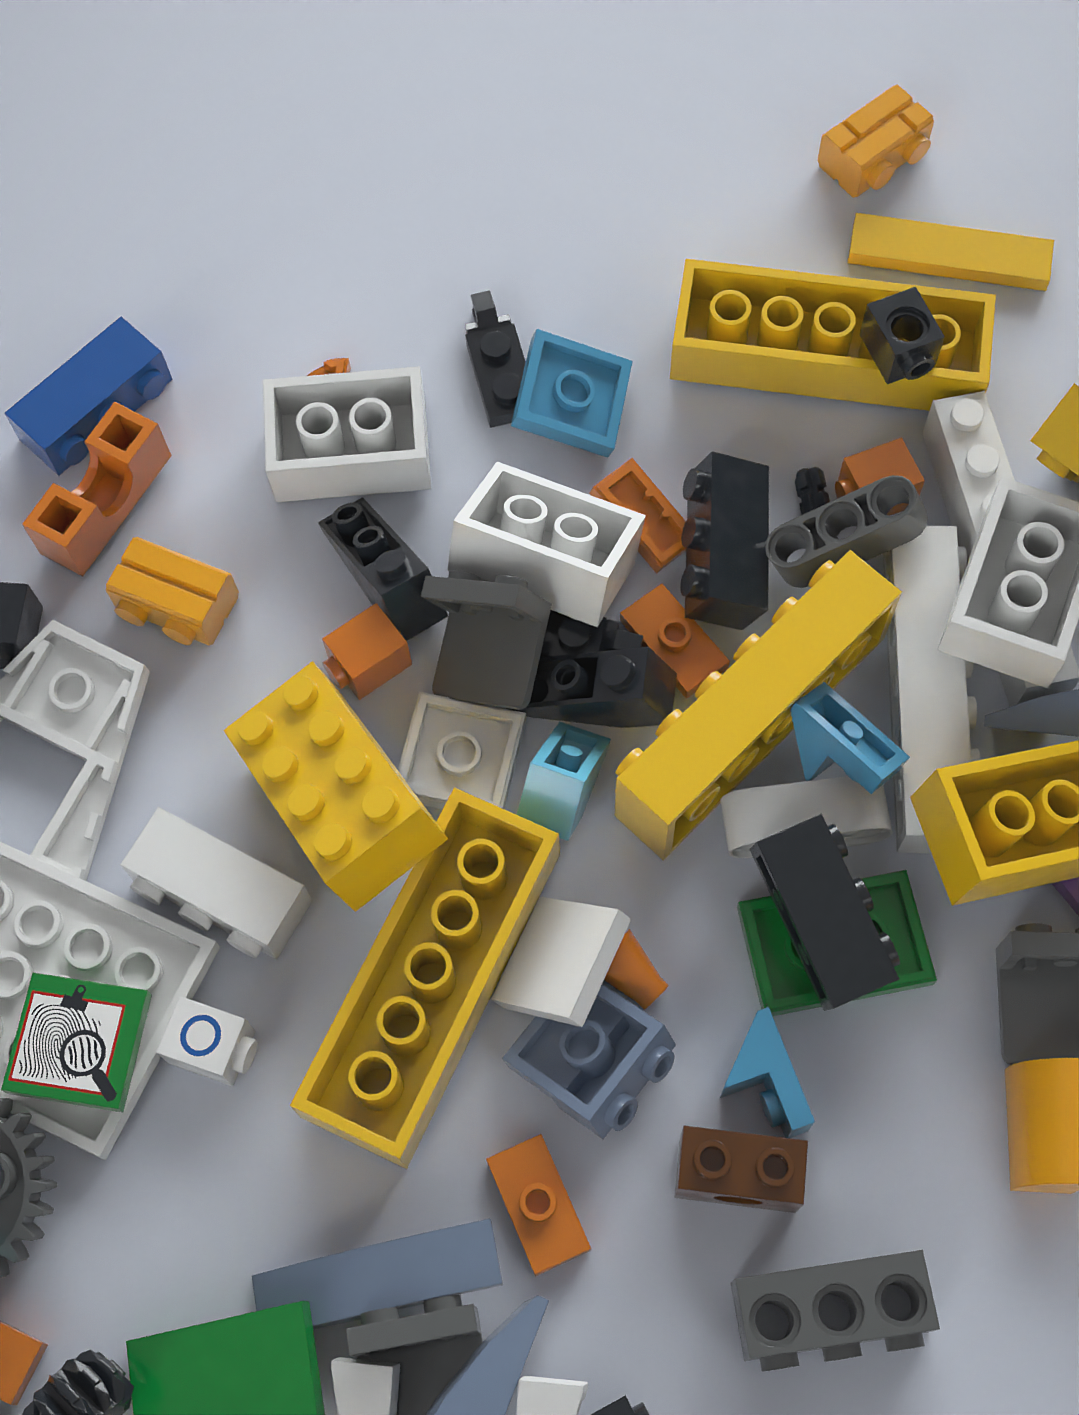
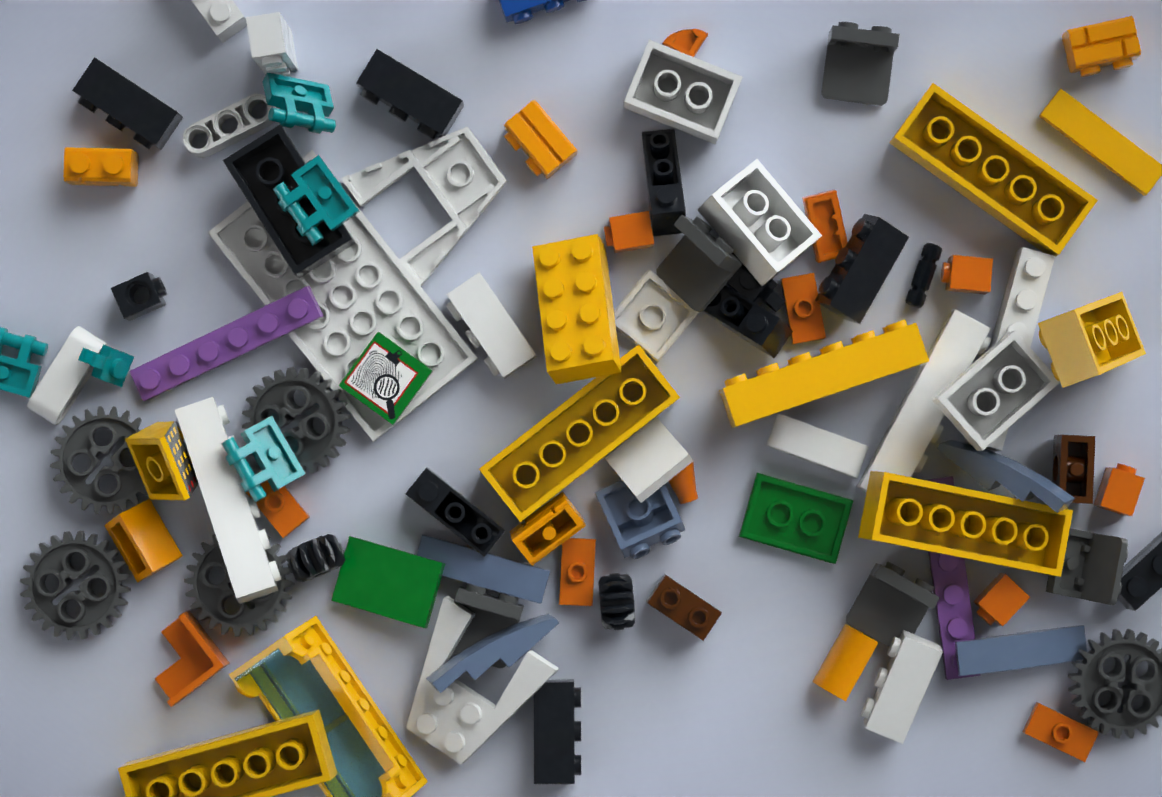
camera: 25 degrees right, 20 degrees up
orange arch [22,402,172,577] -> none
white brick [156,996,258,1086] -> none
black hinge [465,290,526,428] -> none
dark azure plate [511,329,633,458] -> none
medium azure slope [517,721,611,841] -> none
dark azure slope [720,1007,815,1138] -> none
dark grey brick [730,1250,940,1372] -> none
black brick [749,813,900,1011] -> none
dark grey beam [765,475,928,588] -> none
dark azure slope [790,682,910,794] -> none
black brick [859,287,945,384] -> none
none -> black slope [405,467,505,557]
none -> light orange brick [509,492,586,566]
none -> black gear [598,573,635,630]
none -> dark grey bracket [821,22,900,106]

